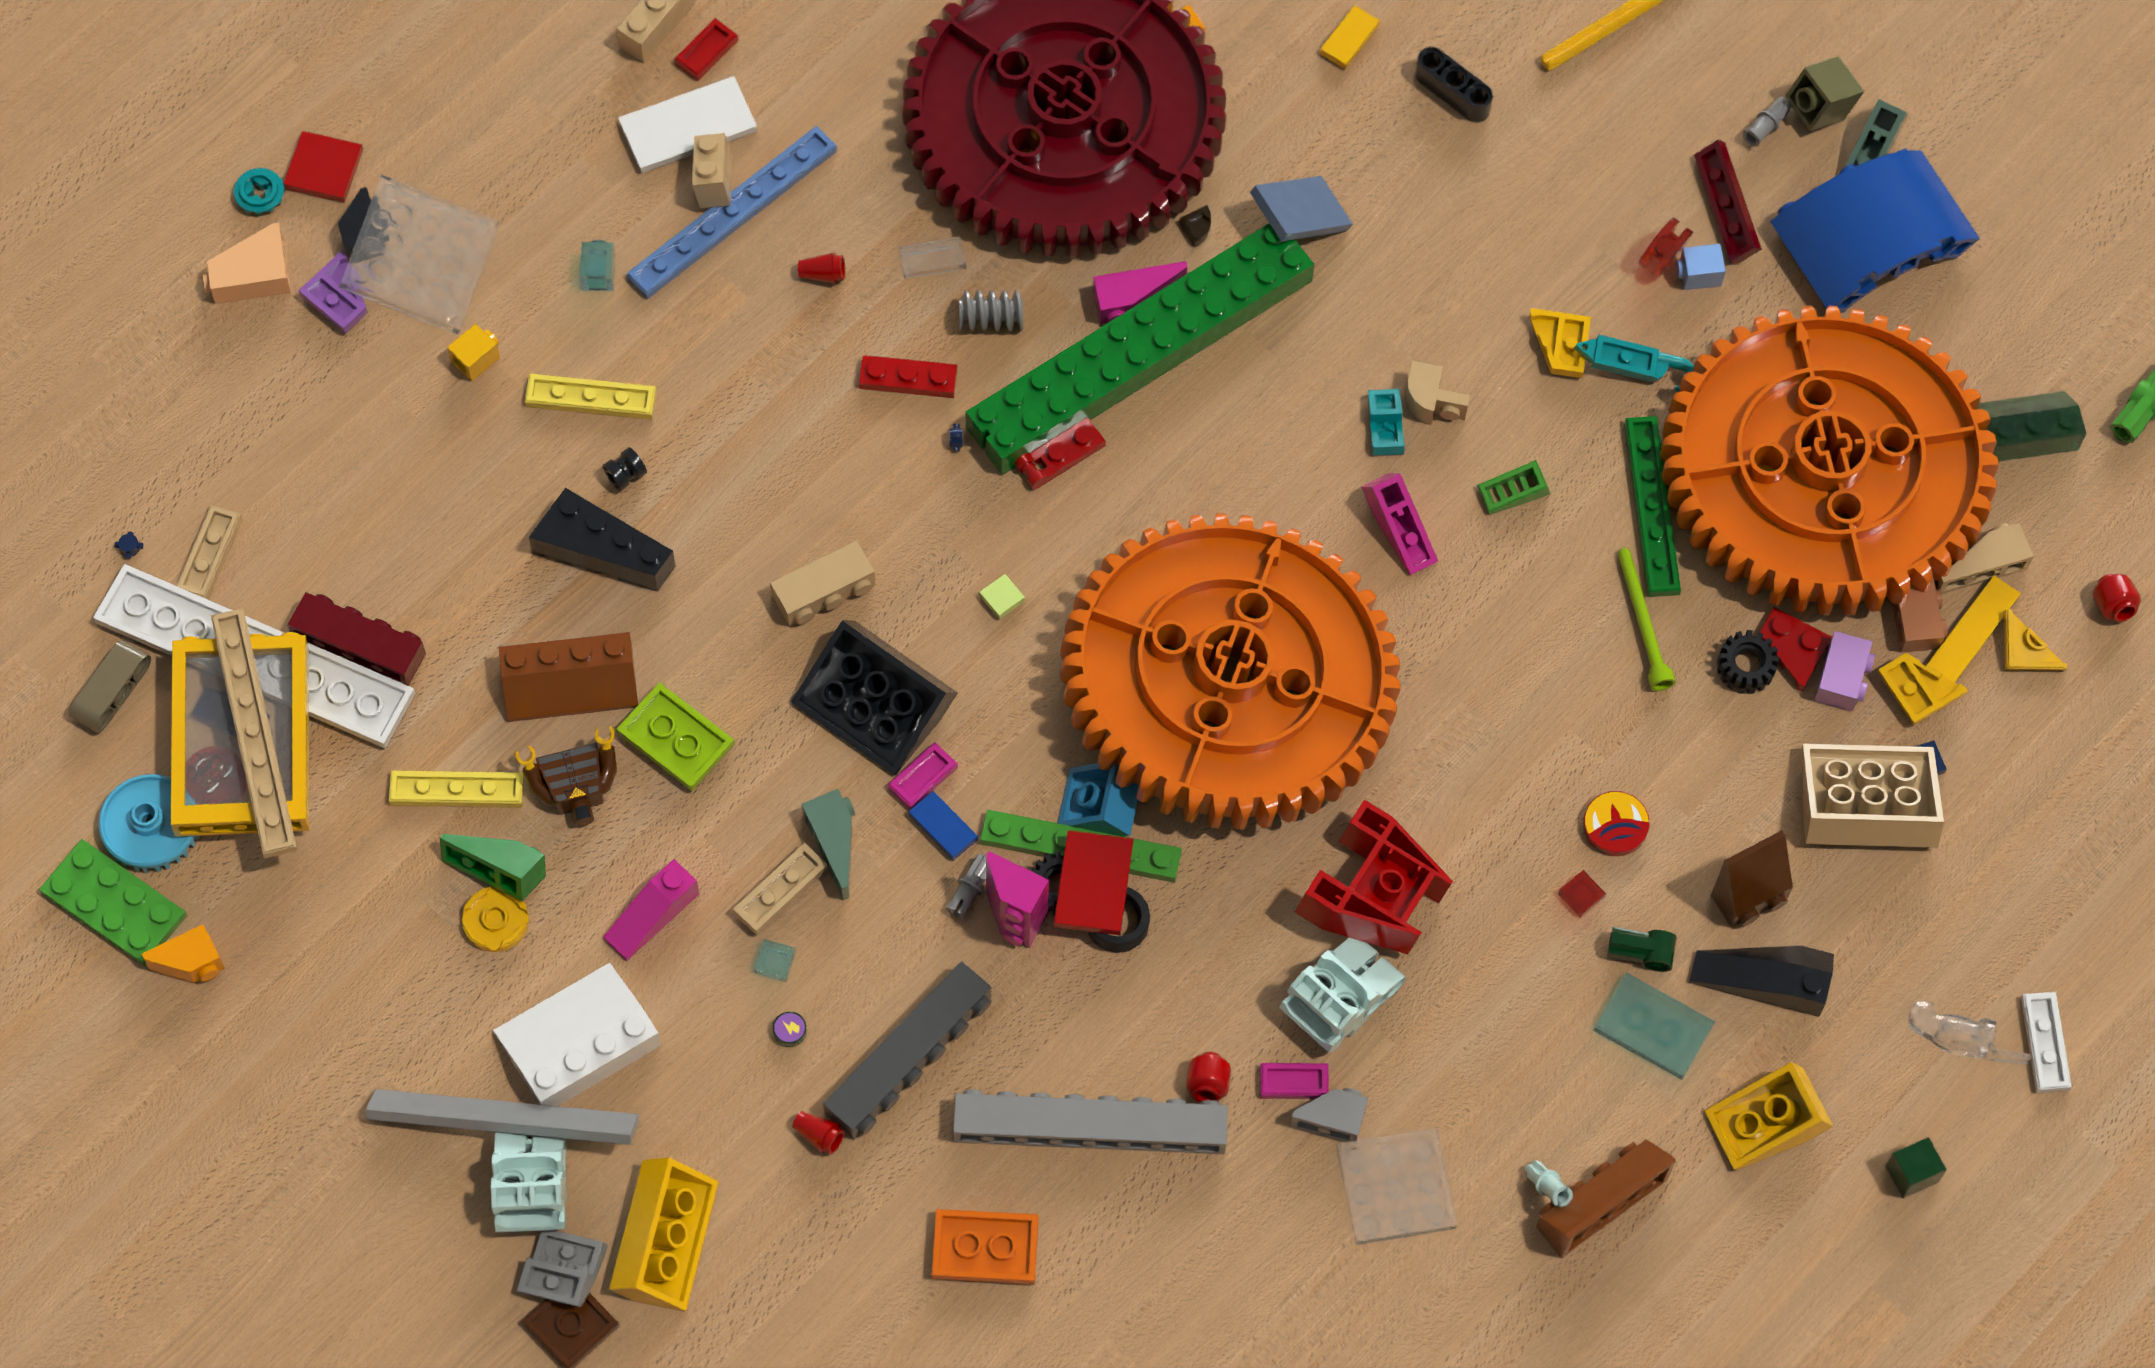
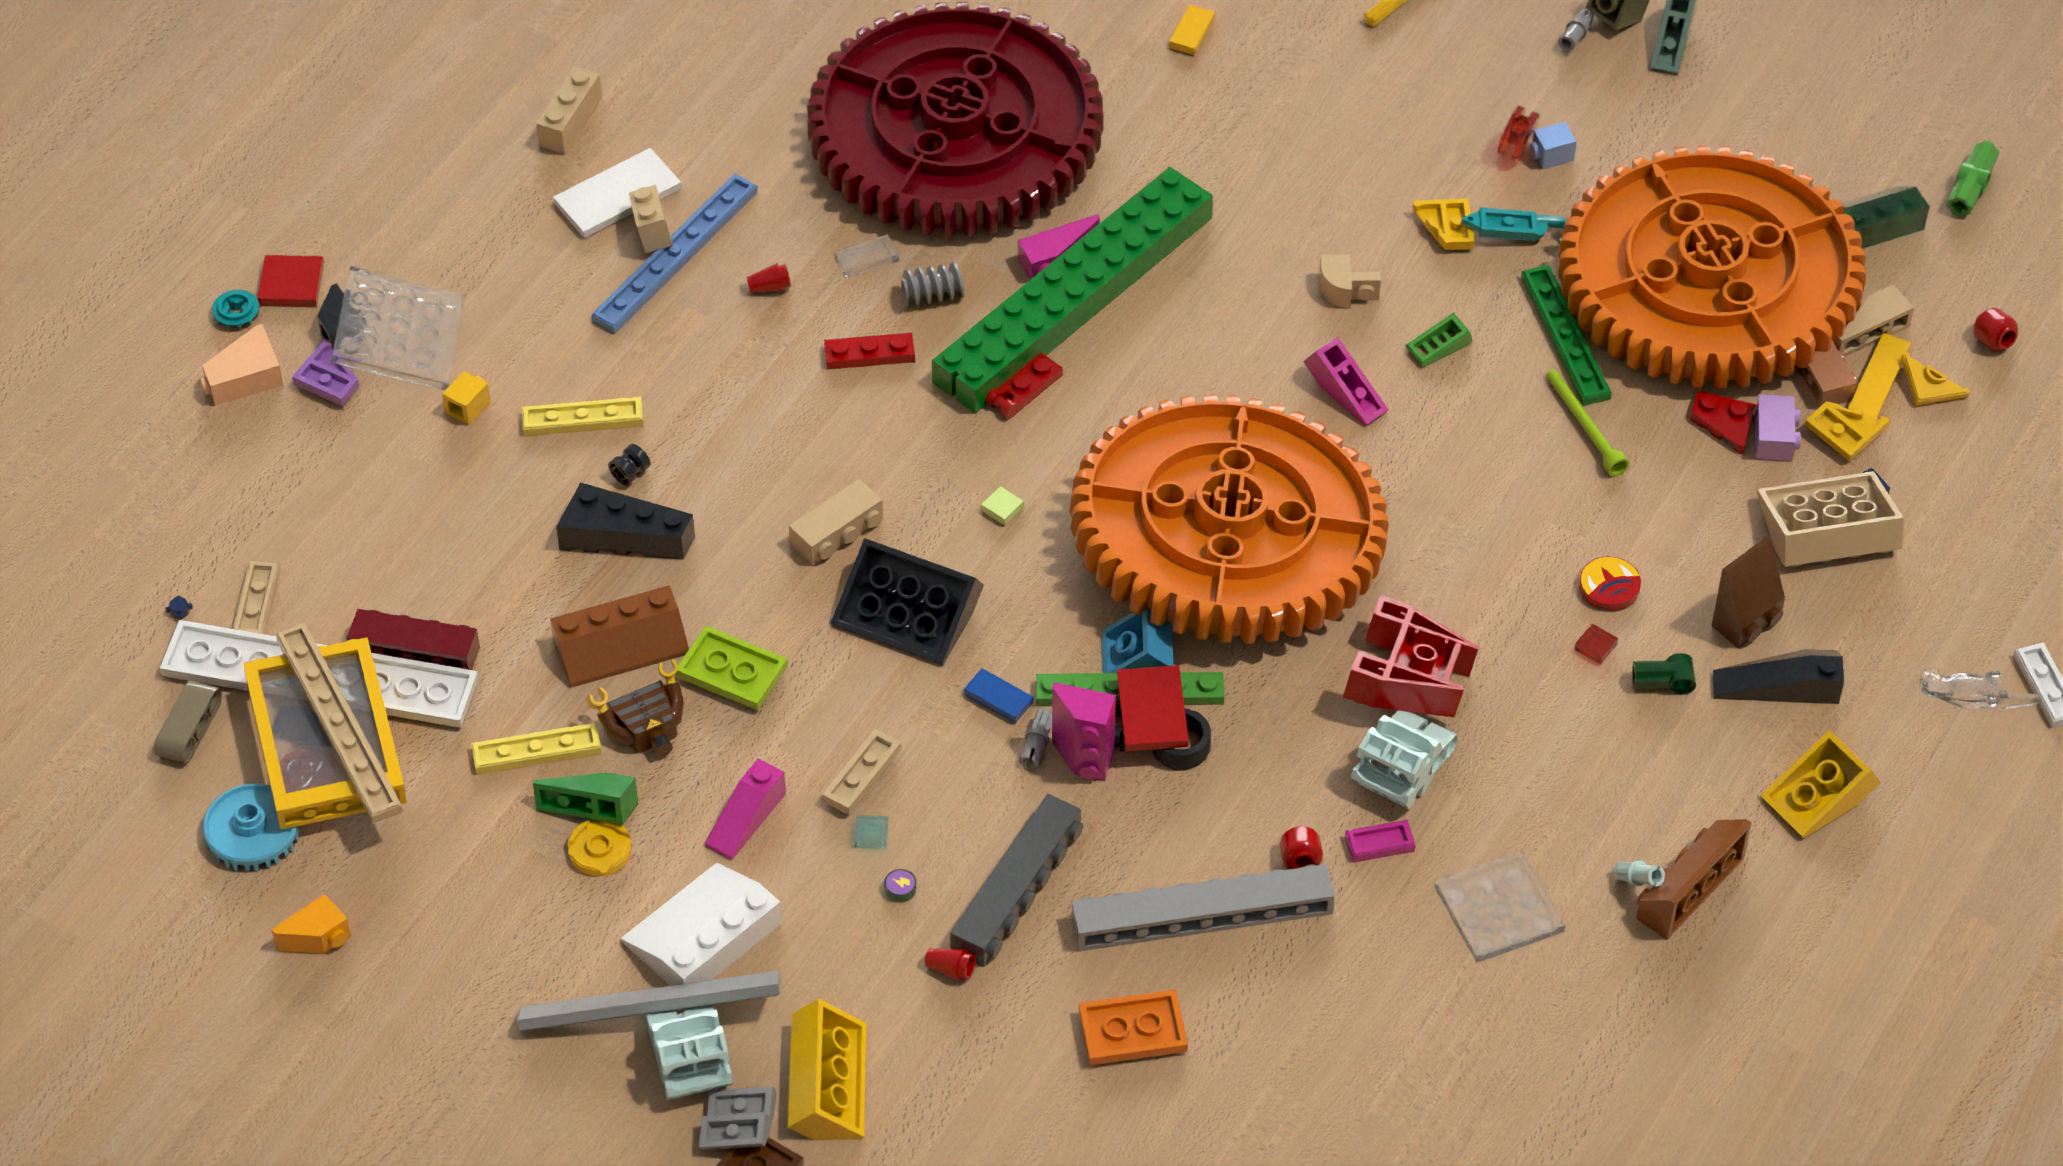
camera: 10 degrees left, 15 degrees down
bright green plate [39,839,187,967] -> none
clear light blue brick [579,240,616,291] -> none
red tile [674,18,739,81] -> none
sand green slope [802,789,855,900] -> none
dark pink tile [888,742,958,810] -> none
dark blue piece [950,424,963,452] -> none
dark brown tile [1179,205,1211,247] -> none
sand blue tile [1250,176,1353,241] -> none
light grey slope [1290,1088,1368,1145] -> none
teal slope [1368,389,1405,456] -> none
black beam [1415,47,1493,123] -> none
clear light blue tile [1594,972,1715,1080] -> none
dark red plate [1694,140,1762,264] -> none
black tyre [1717,630,1779,694] -> none
blue panel [1770,148,1980,312] -> none
dark green piece [1885,1137,1947,1198] -> none

